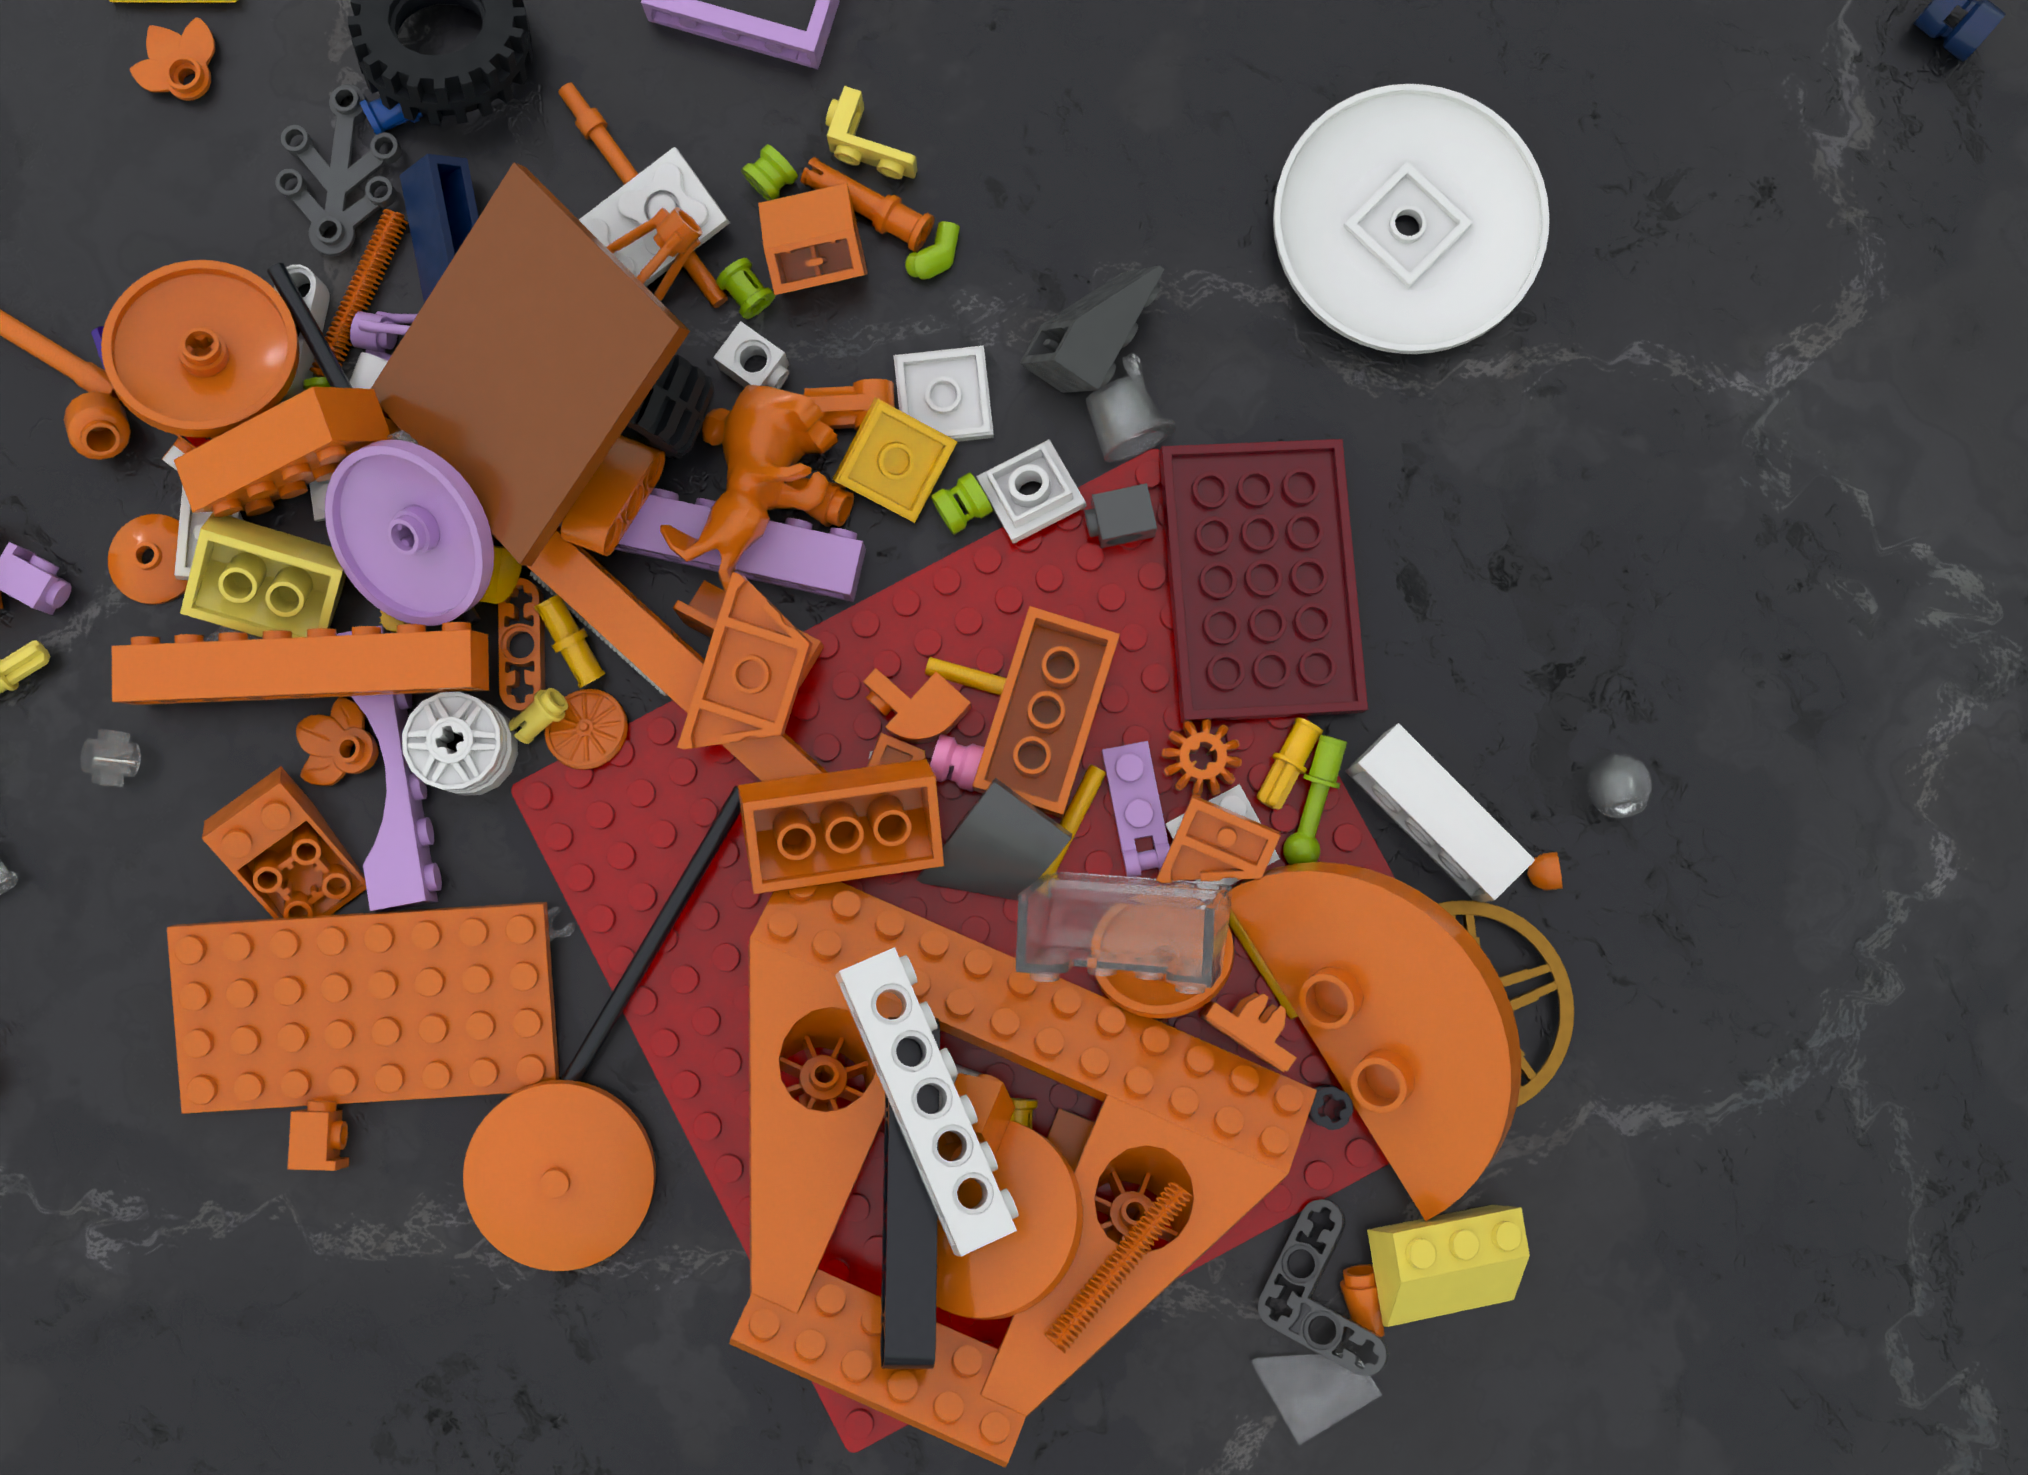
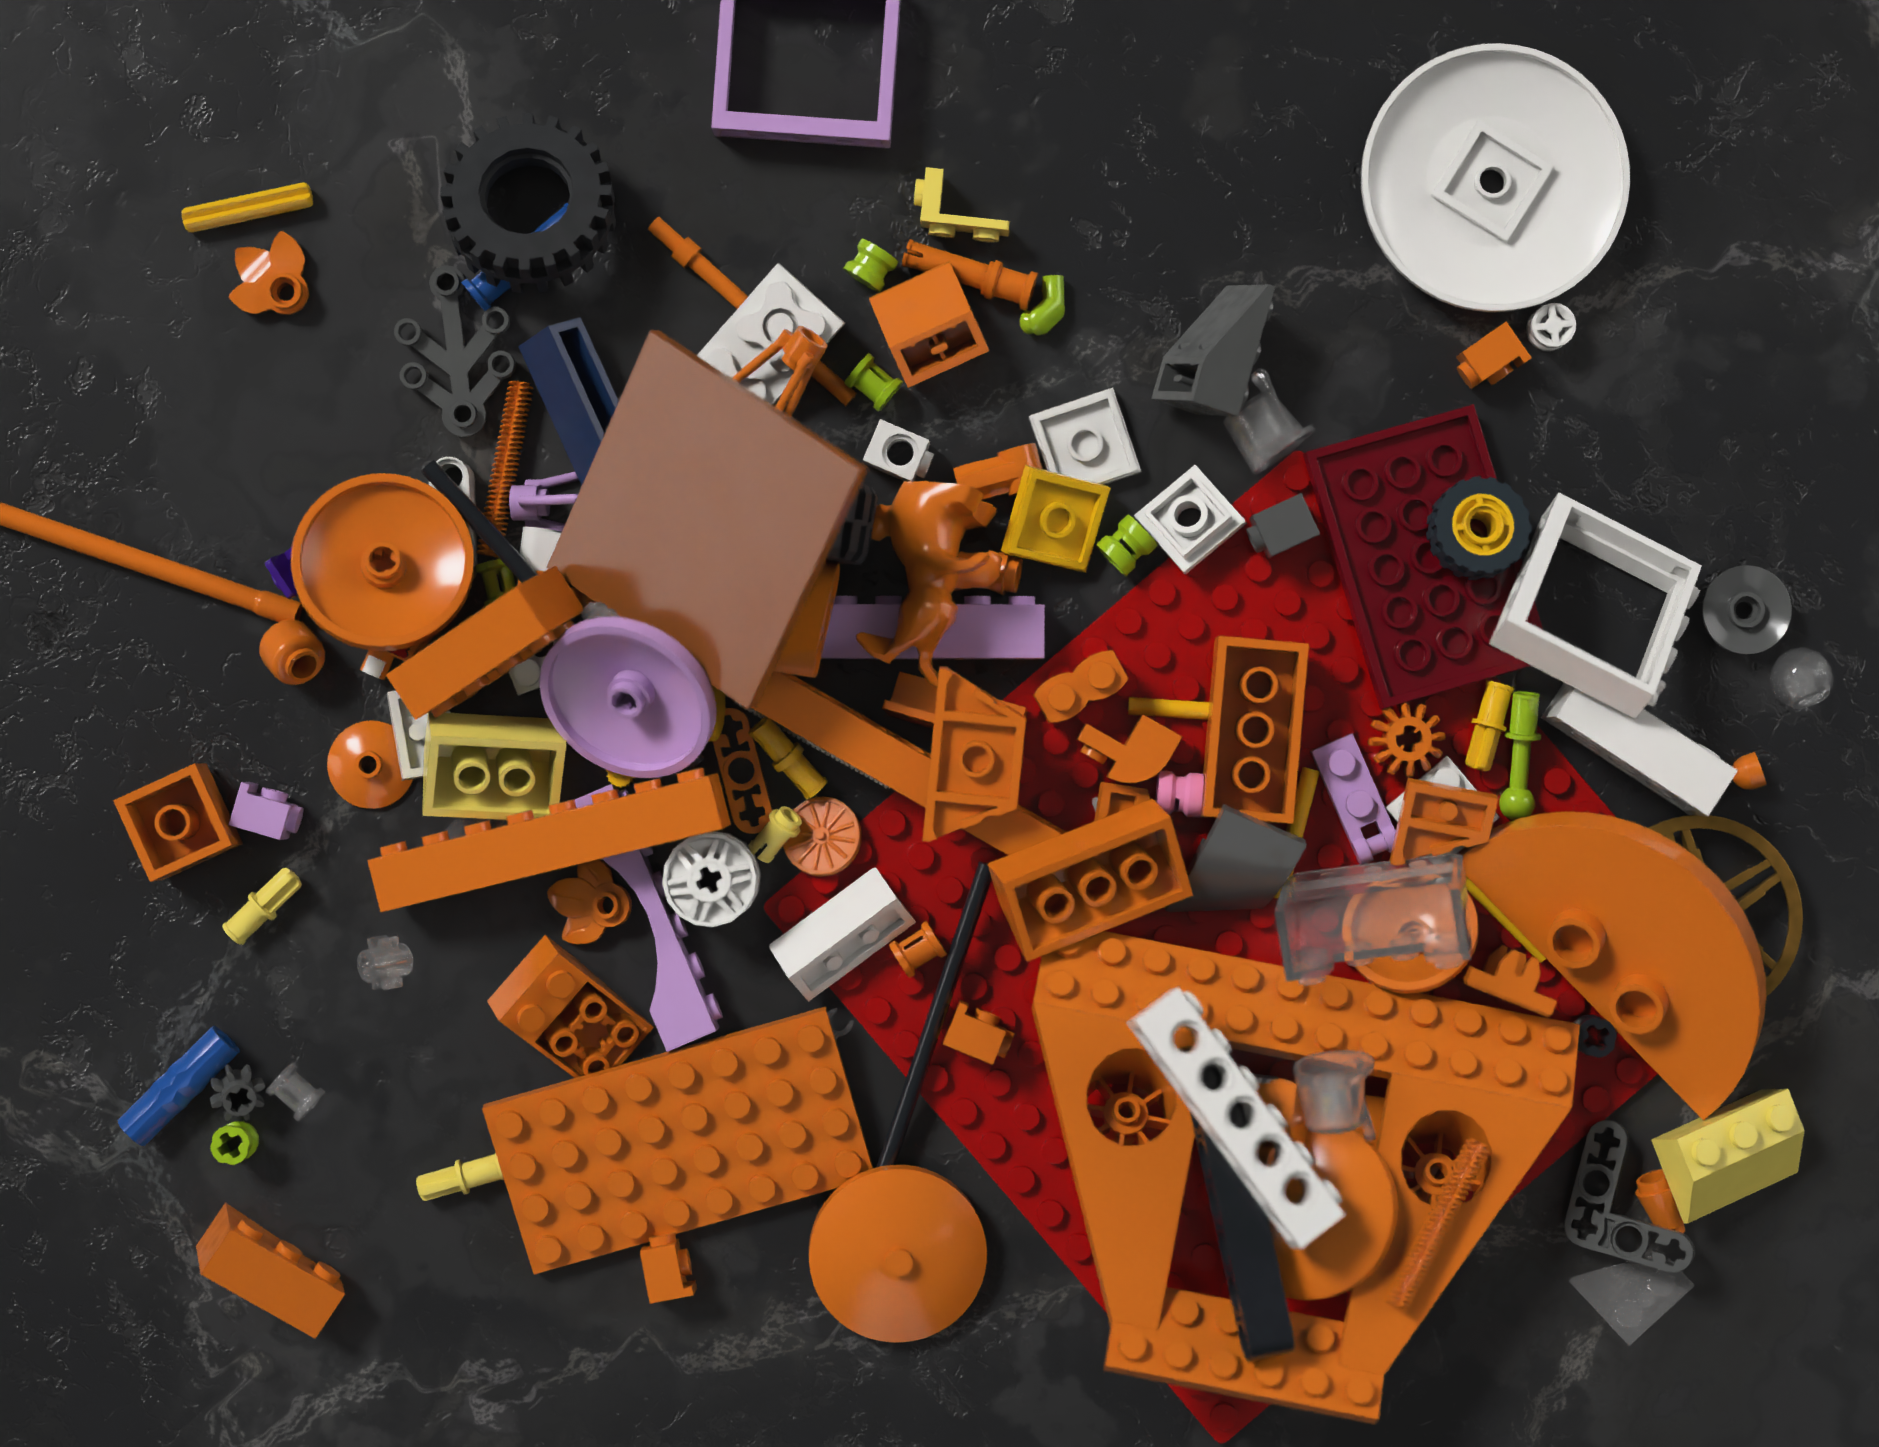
camera: 15 degrees left, 5 degrees up
none -> light yellow axle [416,1152,504,1201]
none -> white panel [769,868,916,1002]
none -> orange bush [889,921,947,978]
none -> orange brick [943,1000,1014,1065]
none -> orange brick [1033,651,1128,723]
none -> clear hat [1293,1050,1376,1141]
none -> black wheel [1426,476,1532,580]
none -> orange brick [1456,322,1532,389]
none -> white window [1489,492,1702,718]
none -> white wheel [1526,303,1576,351]
none -> dark grey dish [1701,565,1792,654]

